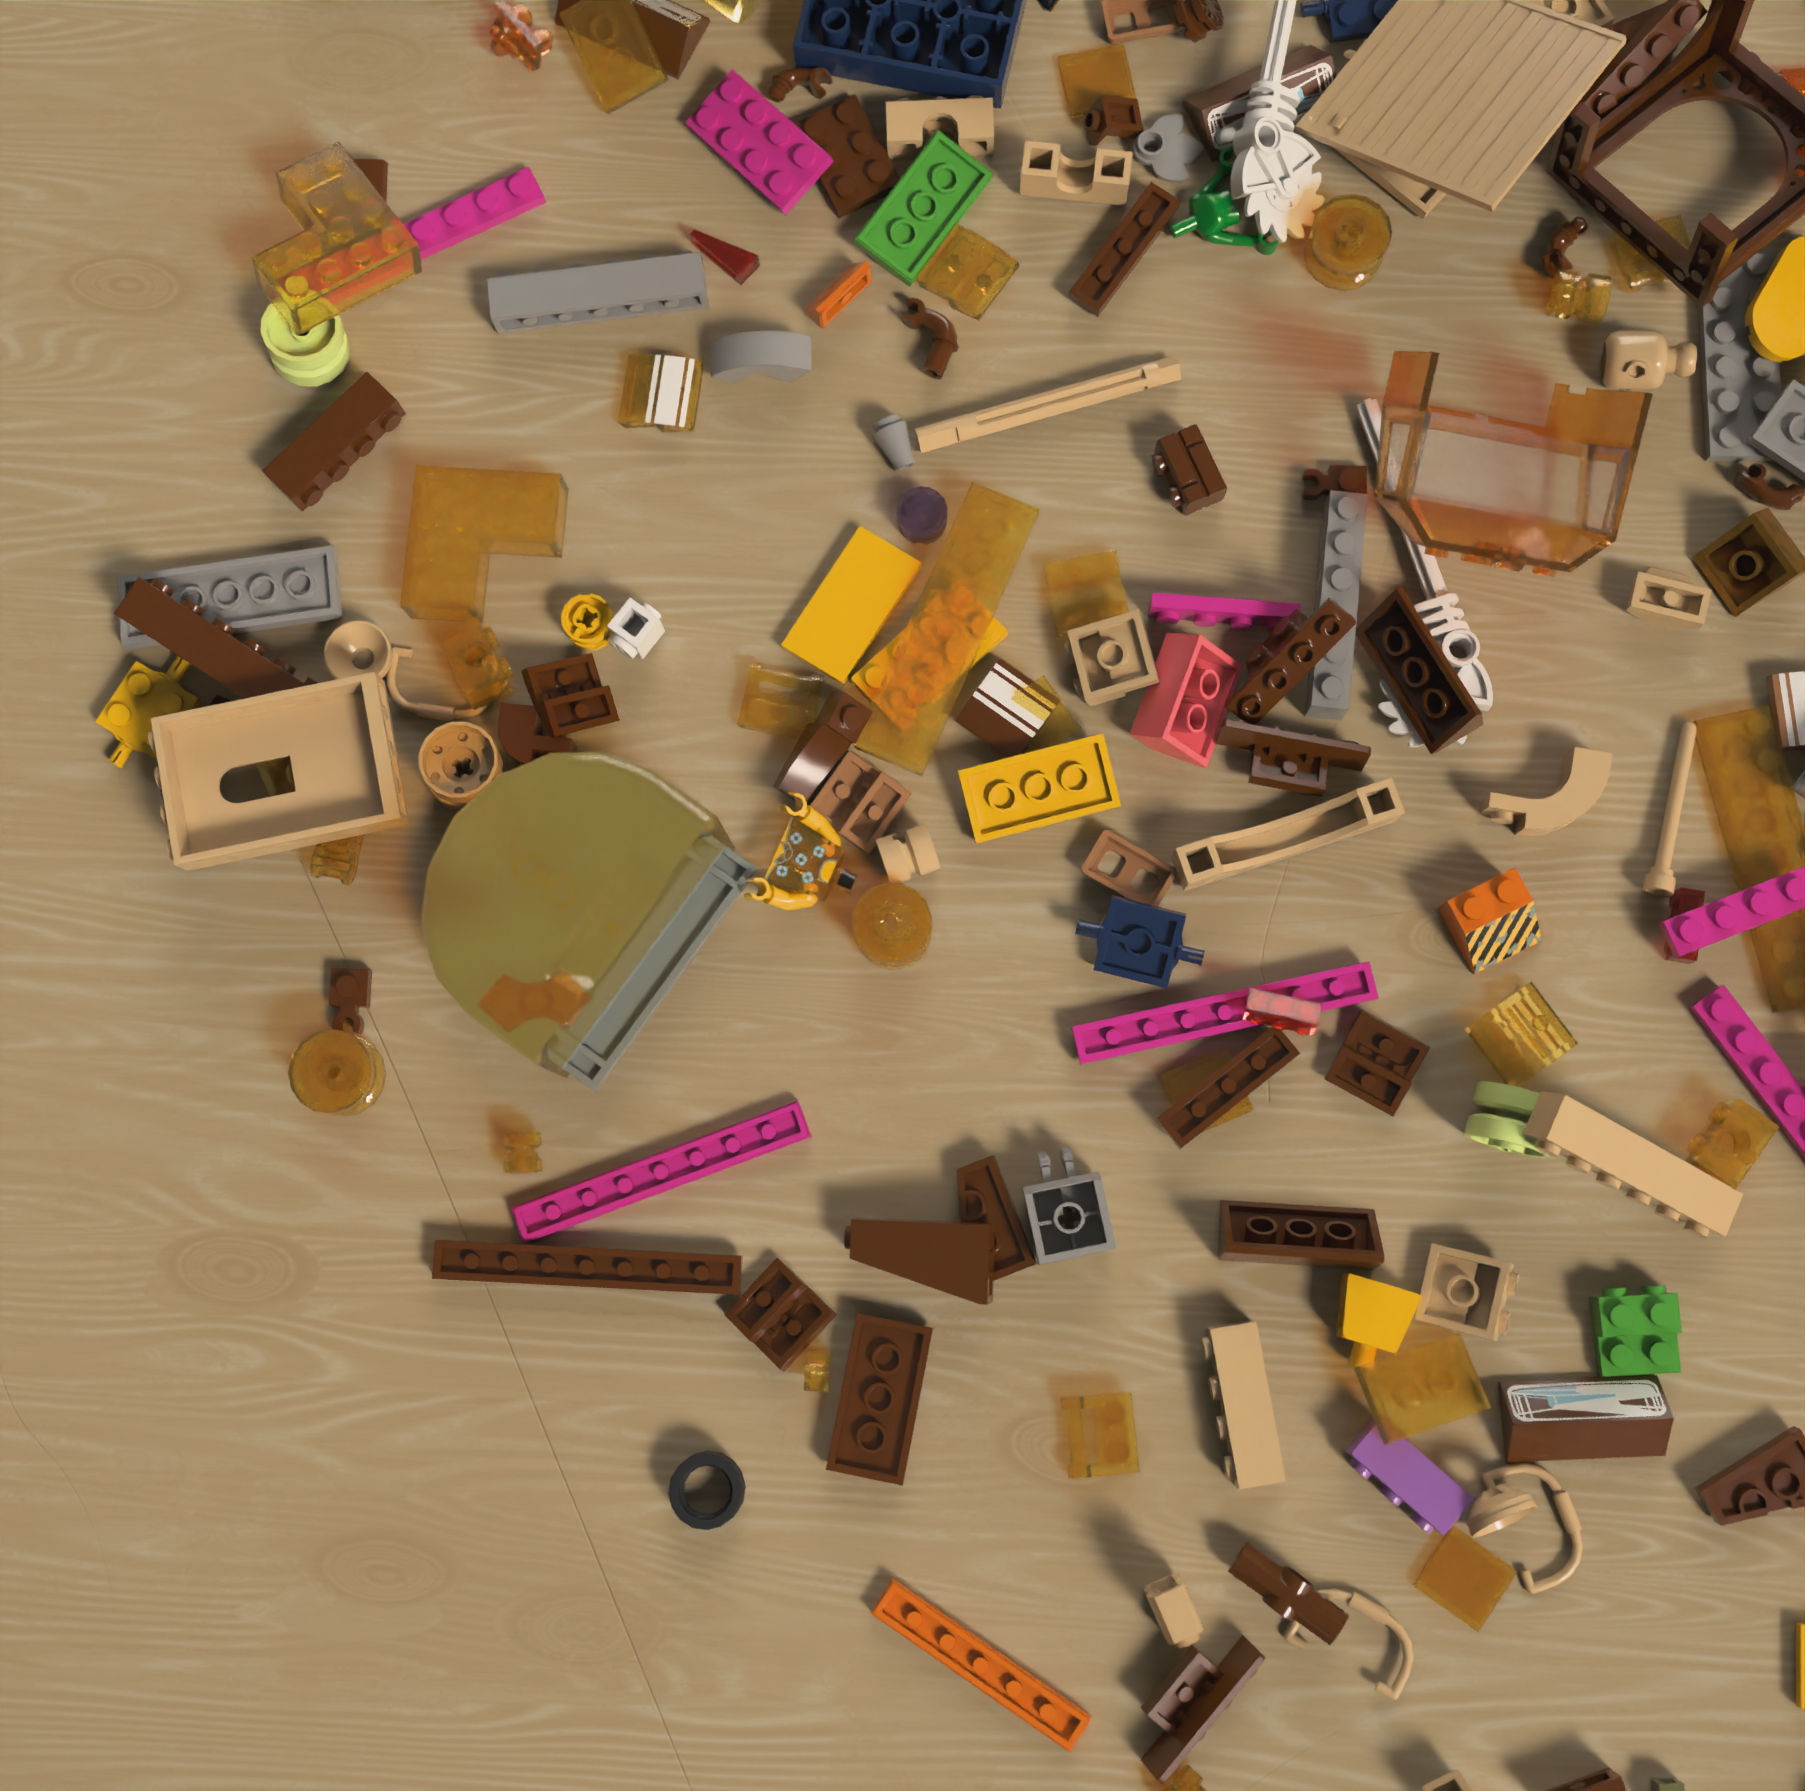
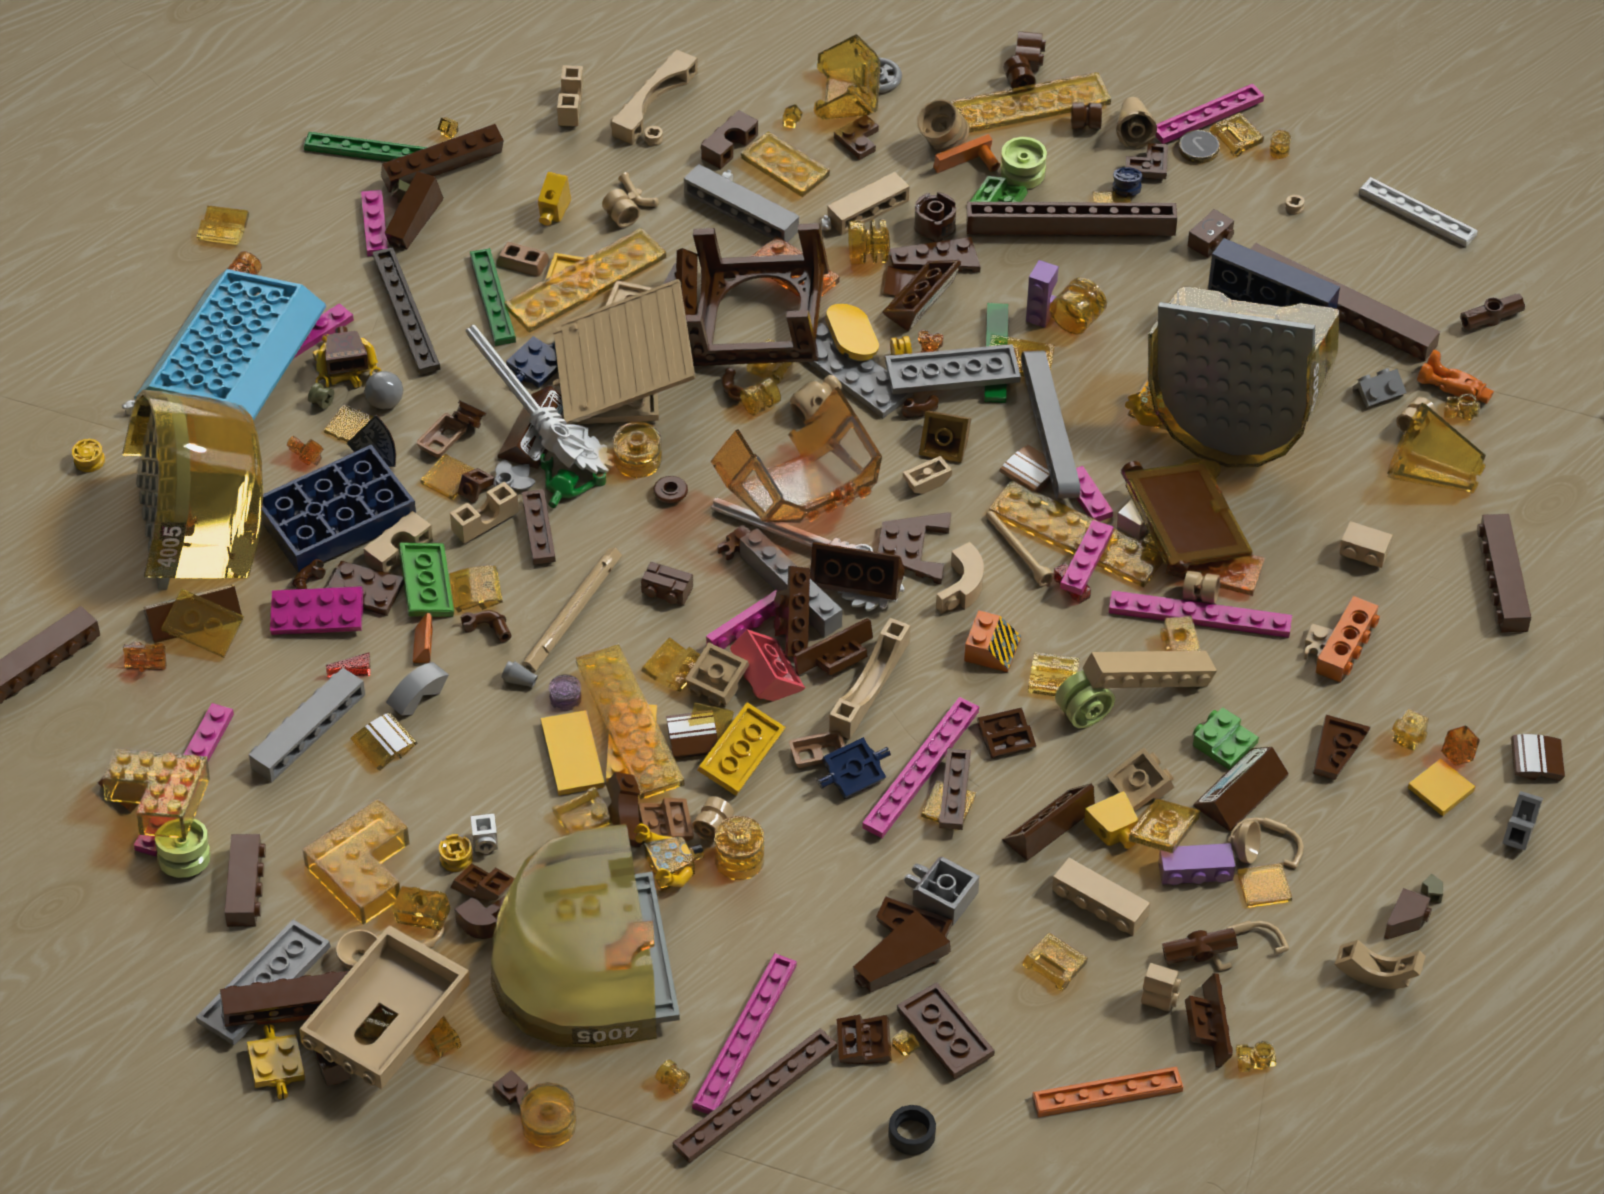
camera: 55 degrees left, 30 degrees down
tan wheel [419,722,506,813] -> none
clear red piece [1242,988,1321,1036] -> none
none -> reddish brown piece [653,476,688,503]
none -> wing [878,512,951,584]

